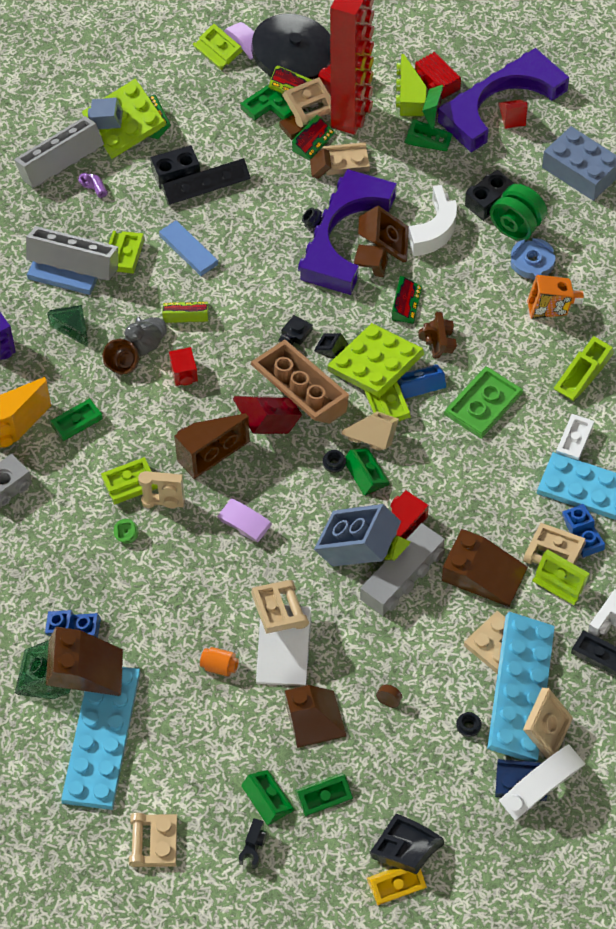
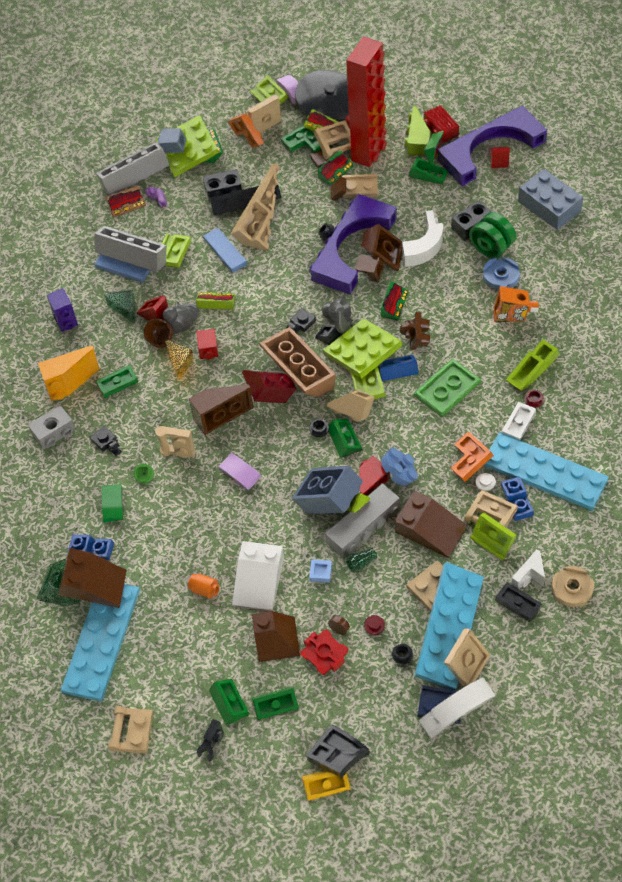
camera: 10 degrees right, 0 degrees up
lime plate [101,457,158,505] -> none
tan plate [251,580,309,634] -> none
none -> black plate [90,426,122,456]
none -> green slope [102,484,124,523]
none -> slope [106,186,146,218]
none -> red slope [136,295,168,321]
none -> clear yellow slope [165,340,194,380]
none -> orange plate [227,113,264,148]
none -> tan wedge [231,163,280,250]
none -> tan plate [247,94,281,133]
none -> red piece [300,629,349,675]
none -> light blue plate [309,559,332,583]
none -> dark grey hair [322,296,353,334]
none -> clear green cone [346,548,377,573]
none -> dark red plate [364,615,385,636]
none -> medium blue plate [381,448,418,486]
none -> orange plate [451,431,494,482]
none -> white plate [476,473,496,492]
none -> dark red plate [524,389,544,408]

